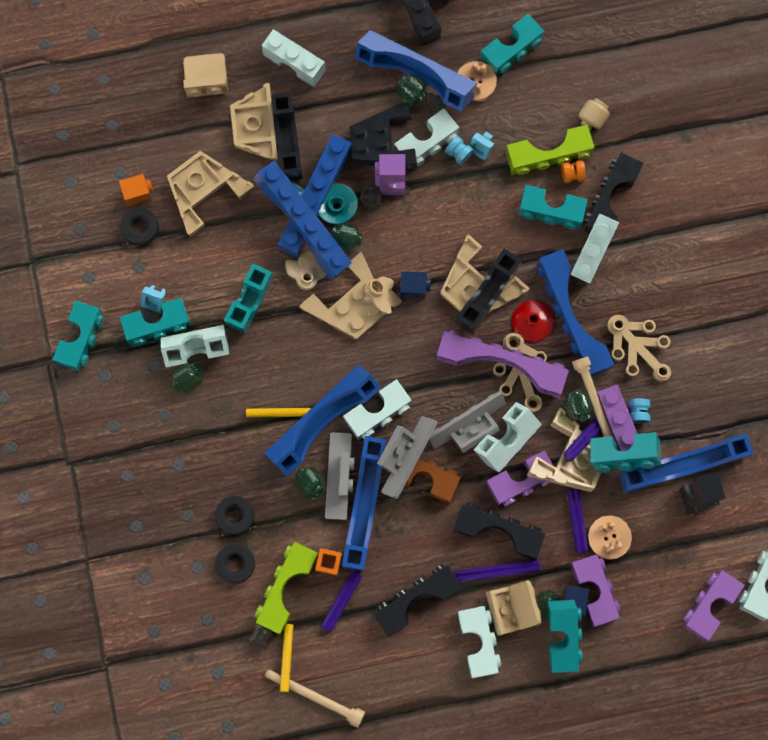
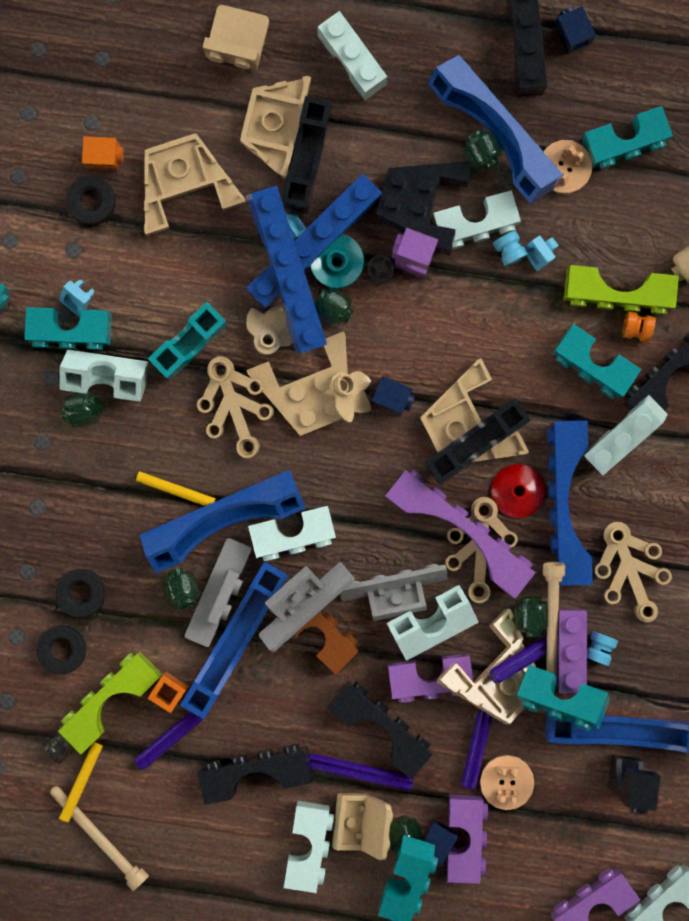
camera: 20 degrees right, 10 degrees up
none -> tan plant [197,357,274,458]

